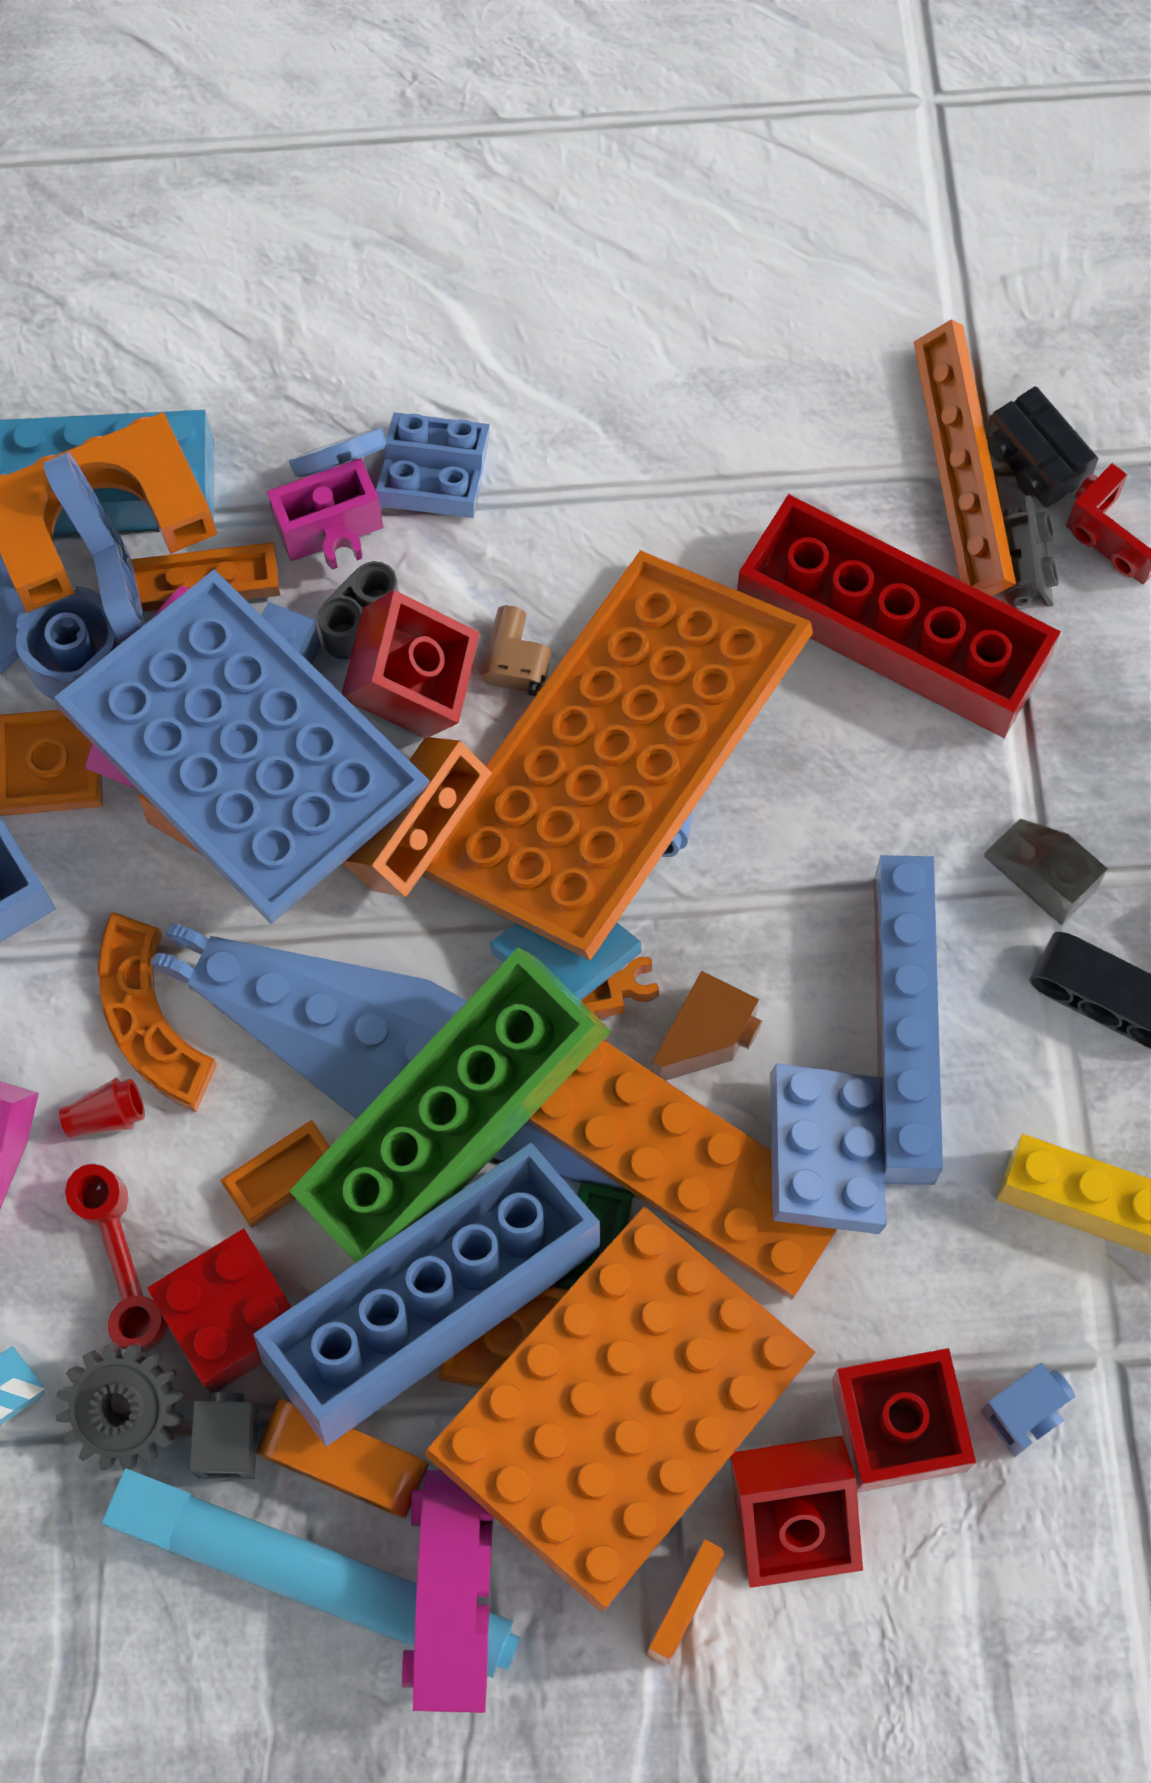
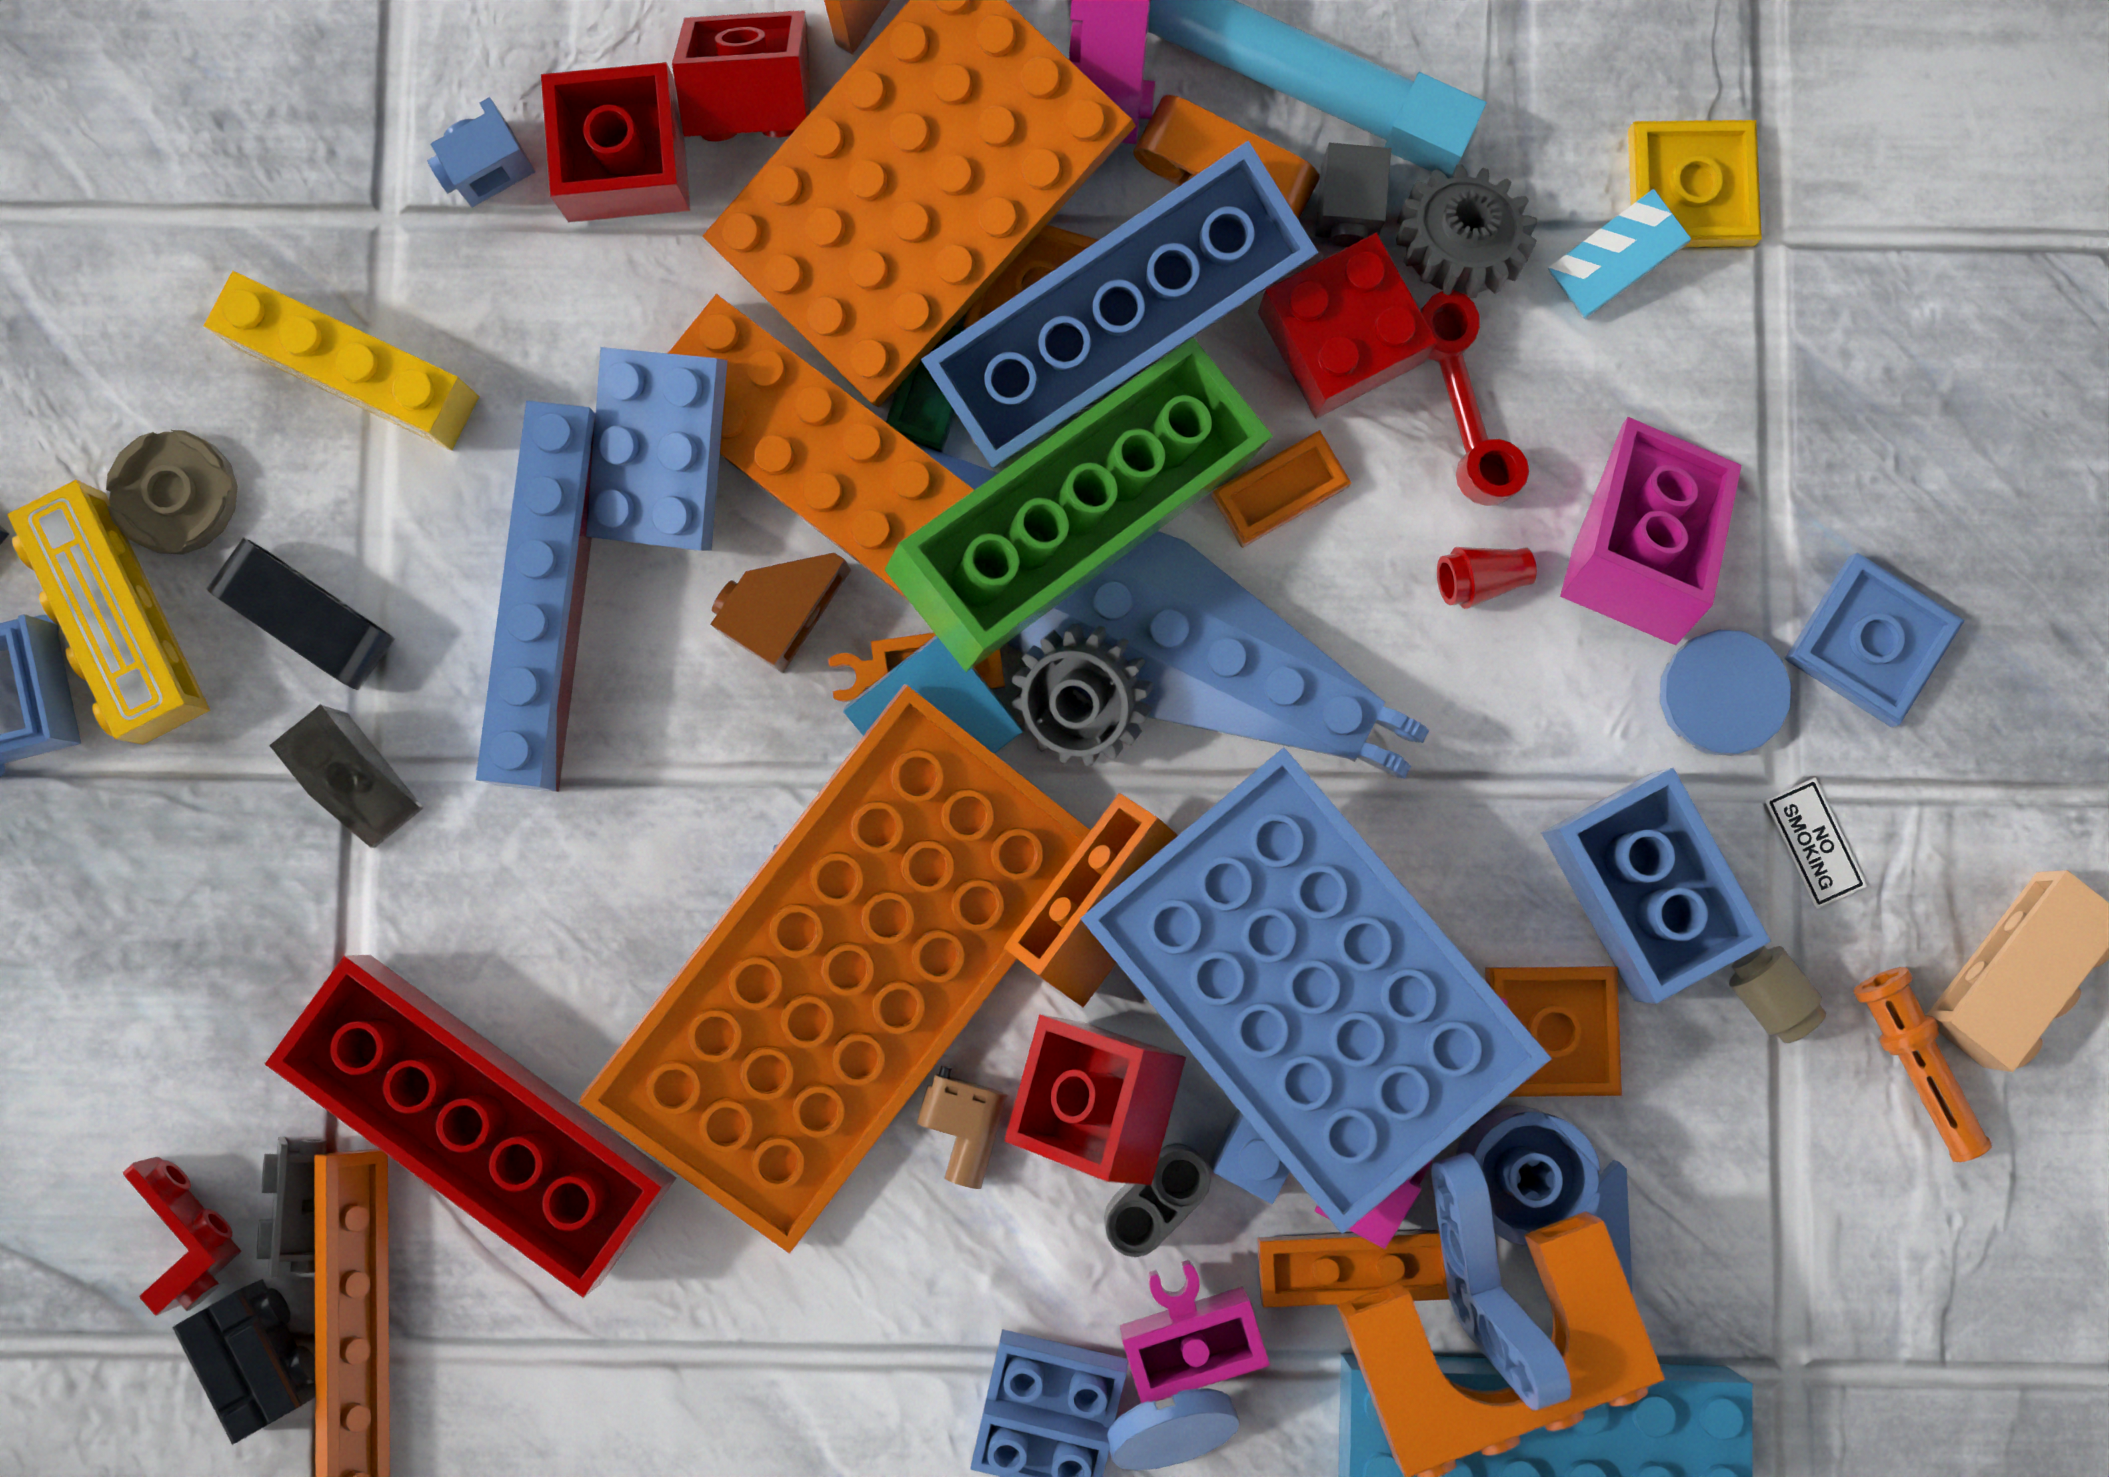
camera: 175 degrees left, 15 degrees up
orange tile [98,911,217,1112] -> none
none -> dark grey gear [1011,623,1153,766]

